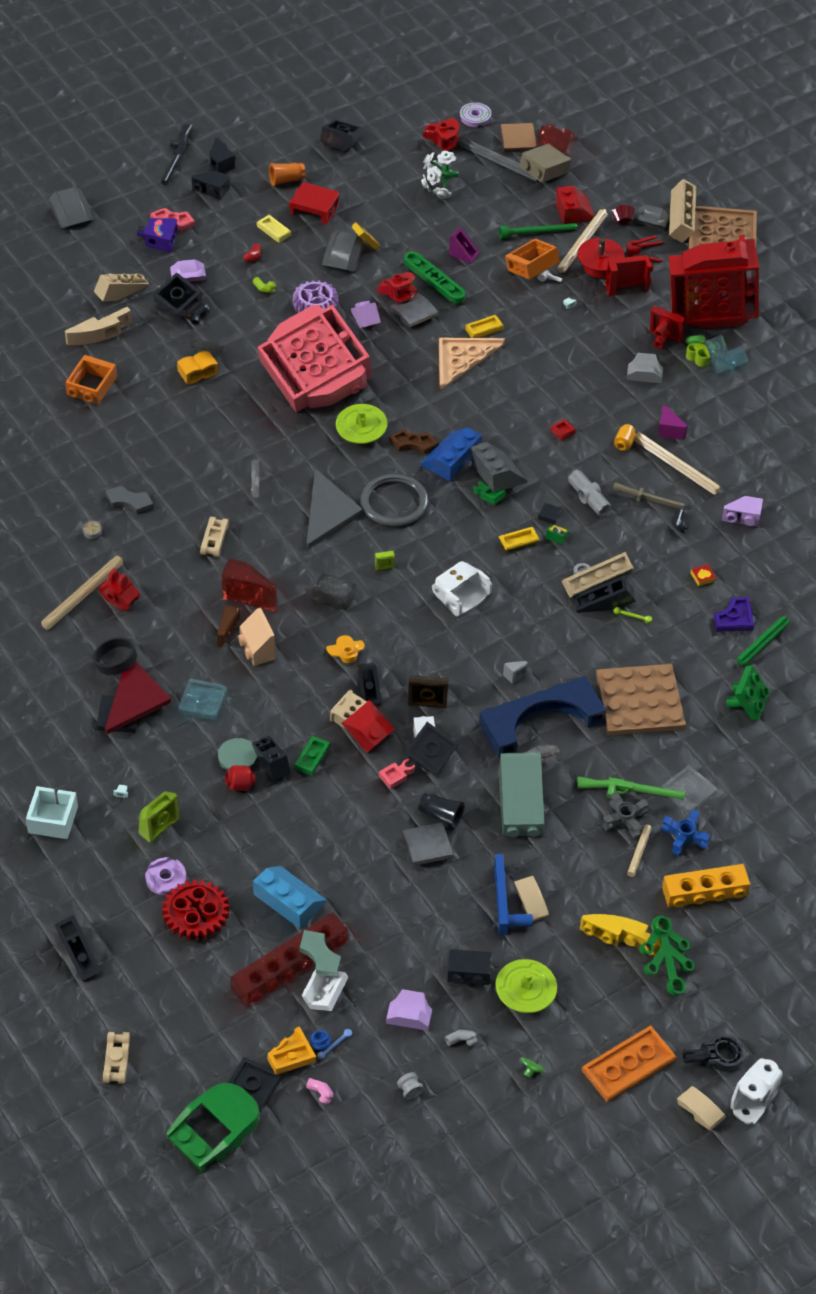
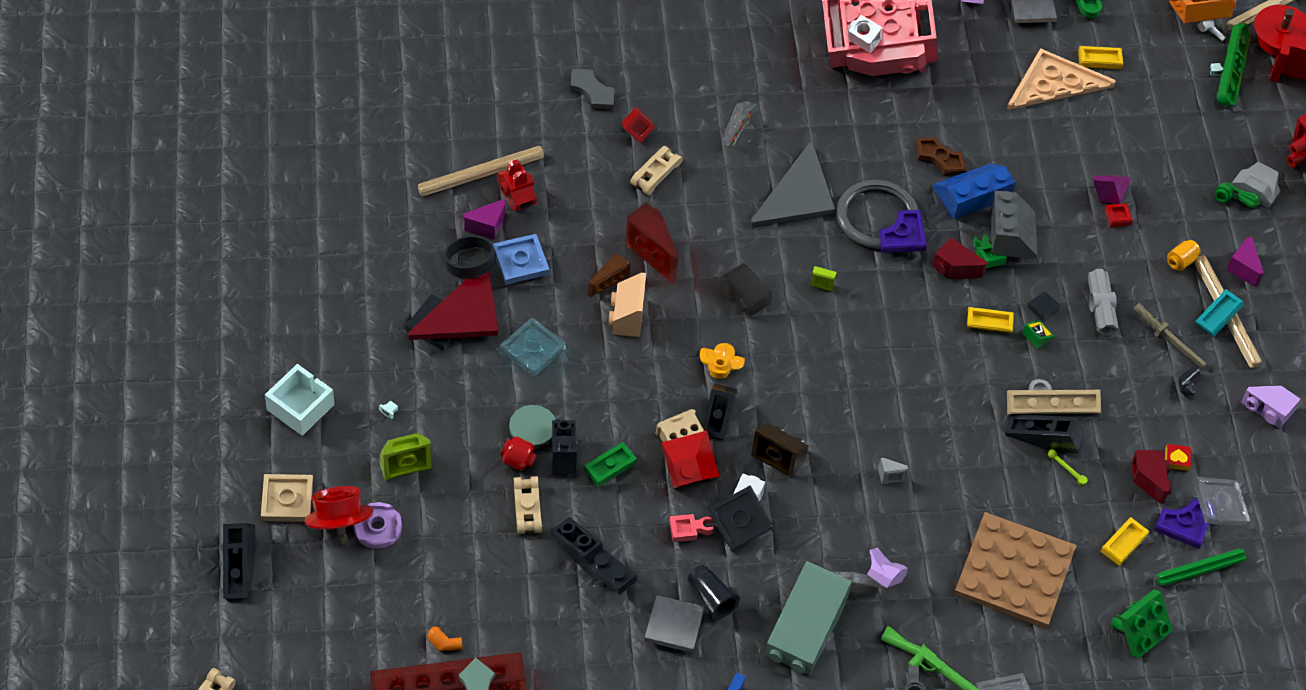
camera: 25 degrees right, 5 degrees up
tile [83,521,102,539] -> none
red gear [162,879,230,941] -> none
dark azure slope [253,866,327,929] -> none
lime piece [336,404,387,444] -> none
white piece [432,561,492,617] -> none
dark blue arch [479,676,606,759] -> none
none -> tan tile [261,474,313,522]
none -> red piece [305,486,374,544]
none -> orange arm [428,627,462,652]
none -> magenta slope [463,199,506,240]
none -> medium blue plate [493,234,549,285]
none -> tan plate [513,476,542,534]
none -> black slope [551,517,638,595]
none -> red panel [622,107,655,143]
none -> white brick [848,15,883,54]
none -> lavender slope [867,547,907,588]
none -> dark purple tile [878,210,927,253]
none -> dark red slope [932,237,987,279]
none -> magenta slope [1093,175,1131,204]
none -> yellow tile [1100,517,1150,566]
none -> dark red slope [1131,450,1172,504]
none -> clear tile [1193,477,1250,526]
none -> teal tile [1196,289,1244,337]
none -> green piece [1214,182,1260,209]
none -> green piece [1217,22,1251,107]

